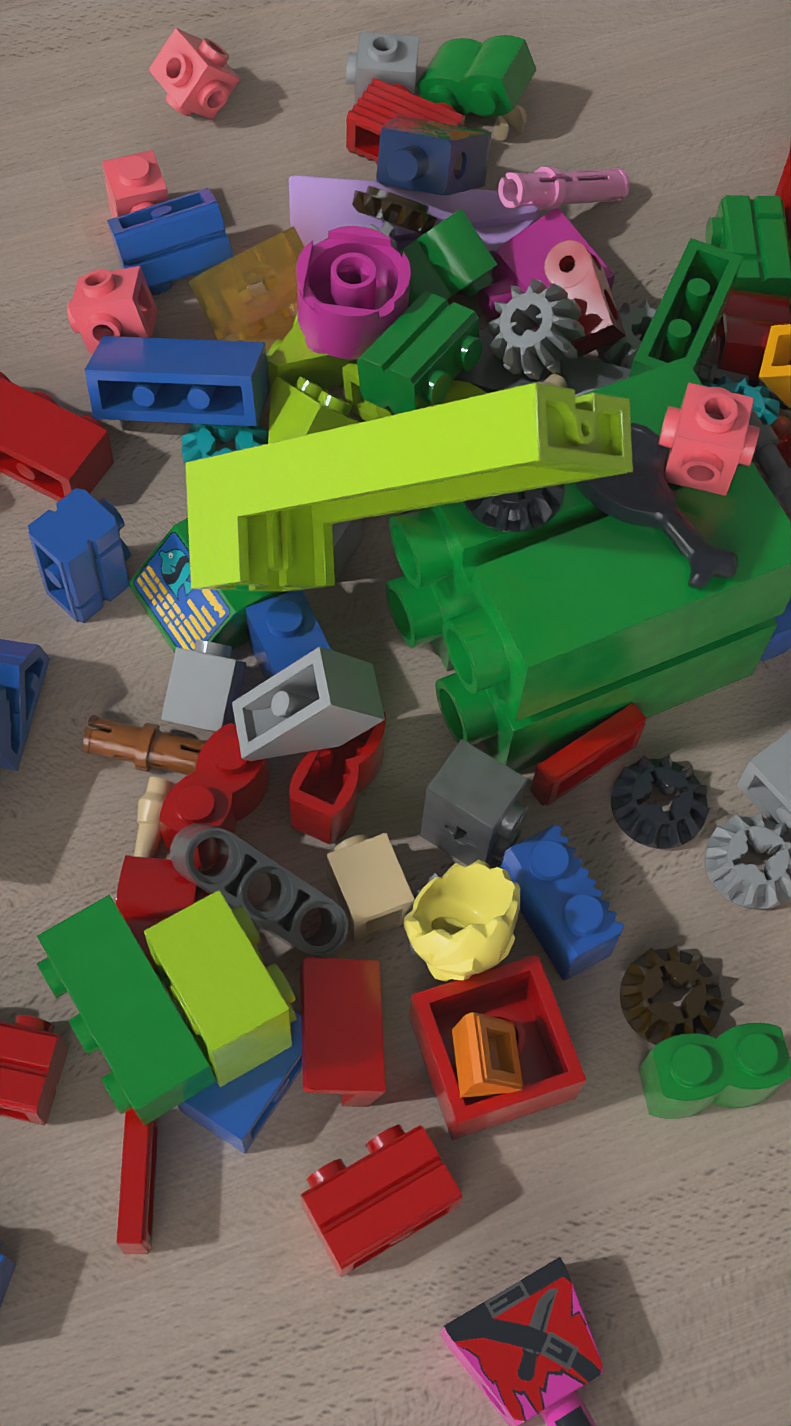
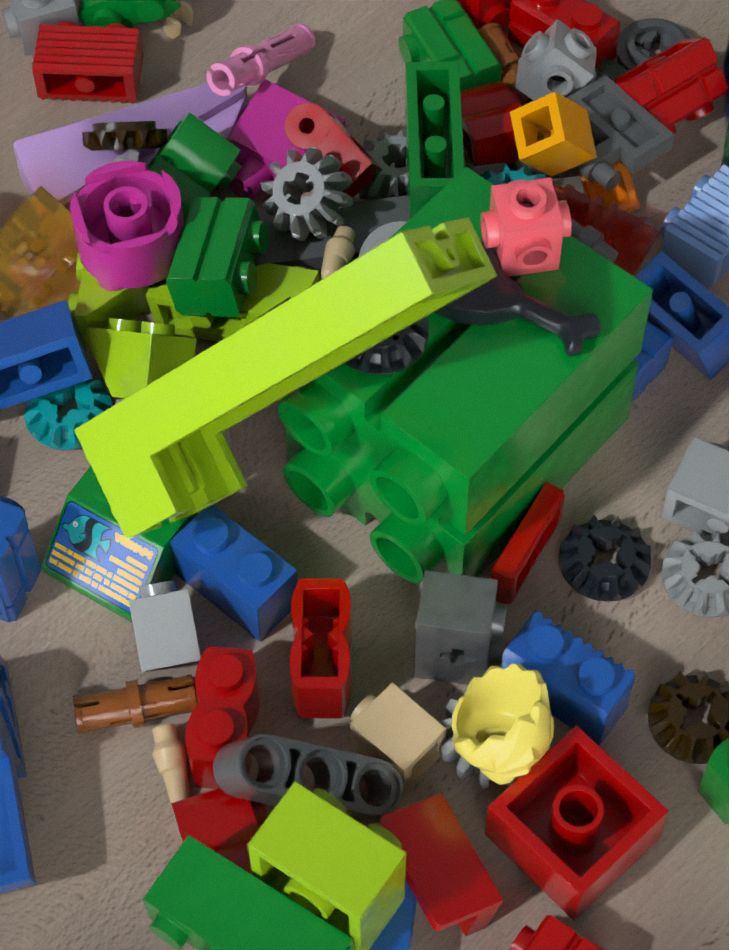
camera: 20 degrees left, 5 degrees down
light grey slope [232,646,385,761] -> none
dark blue torso [376,115,492,196] -> none
orange slope [452,1012,523,1098] -> none

